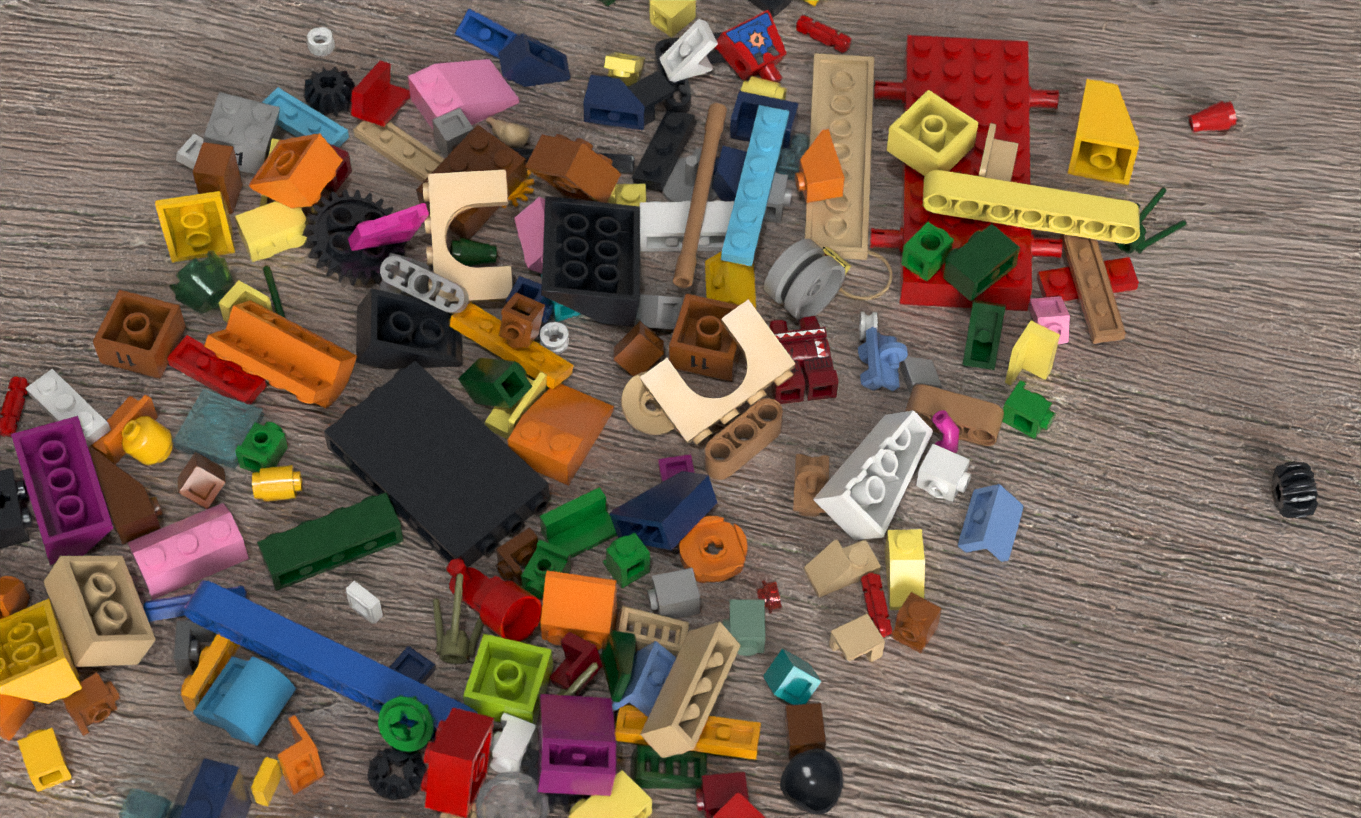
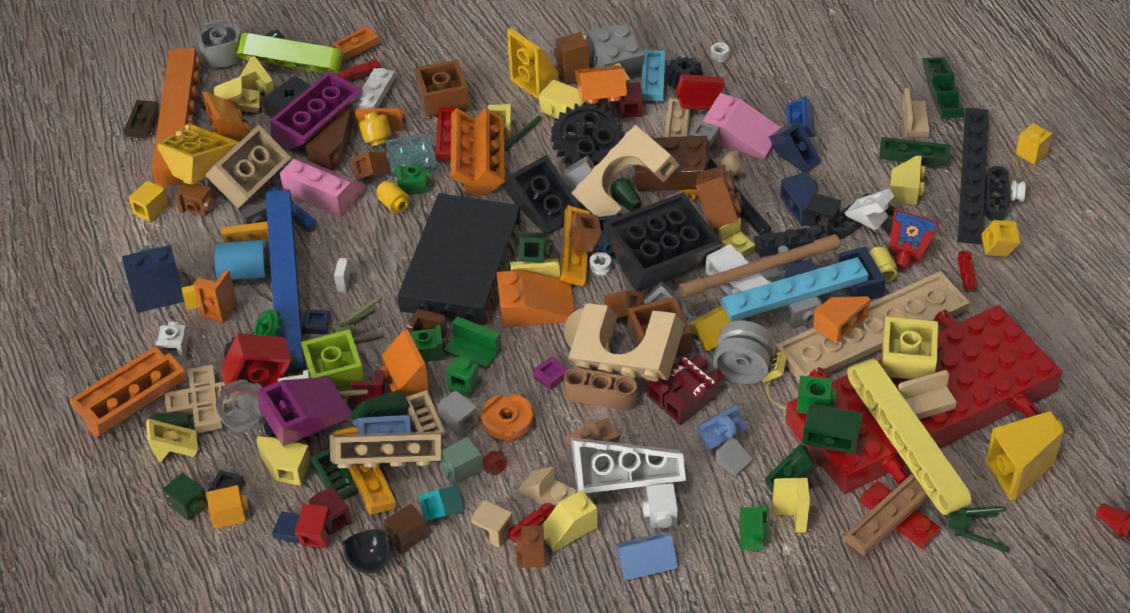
camera: 60 degrees right, 10 degrees down
clear green cone [169,250,235,314] -> none
dark green brick [257,493,404,591] -> none
dark pink wing [348,203,429,251] -> none
light grey beam [380,256,469,314] -> none
red piece [446,558,542,642] -> none
light yellow slope [604,52,645,87] -> none
dark blue slope [609,471,718,550] -> none
white bush [859,311,878,341] -> none
medium nougat beam [905,384,1004,446] -> none
dark pink arm [932,410,959,453] -> none
bright pink bracket [1029,296,1070,344] -> none

